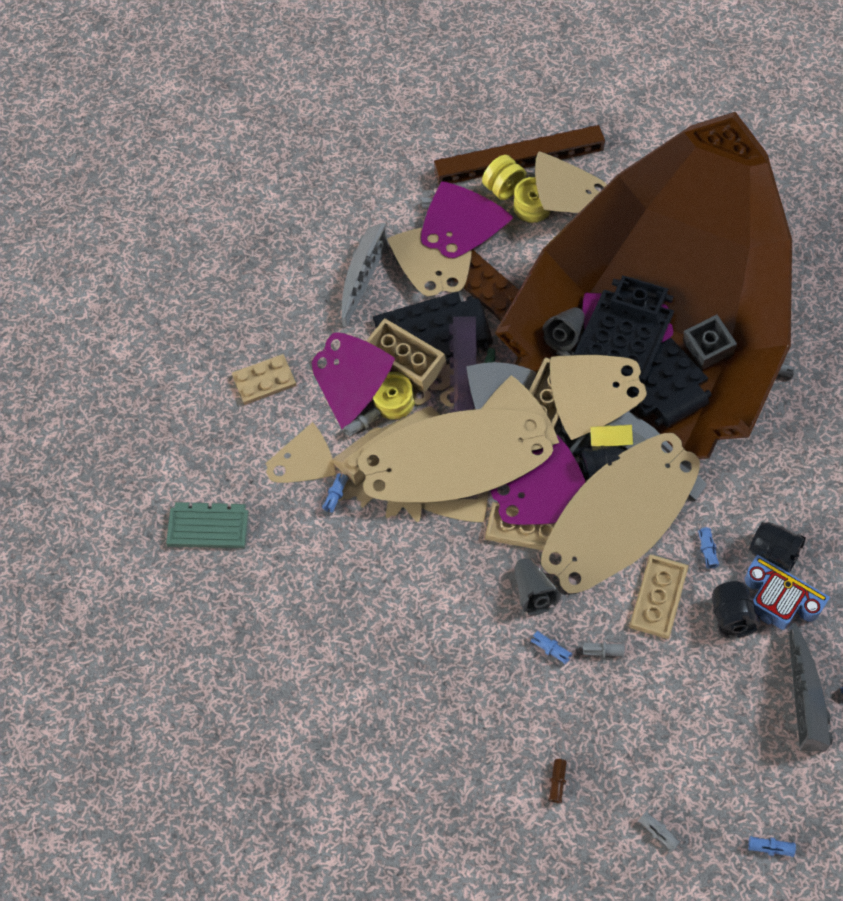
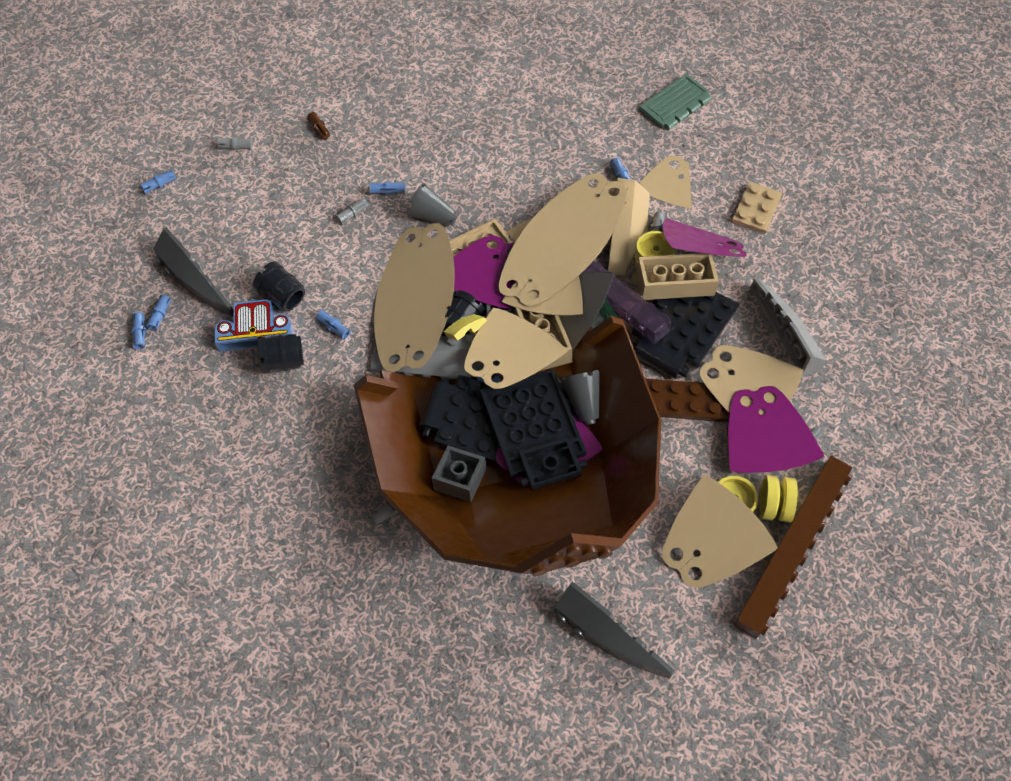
camera: 135 degrees right, 0 degrees up
tan tile [629,554,689,640] -> none

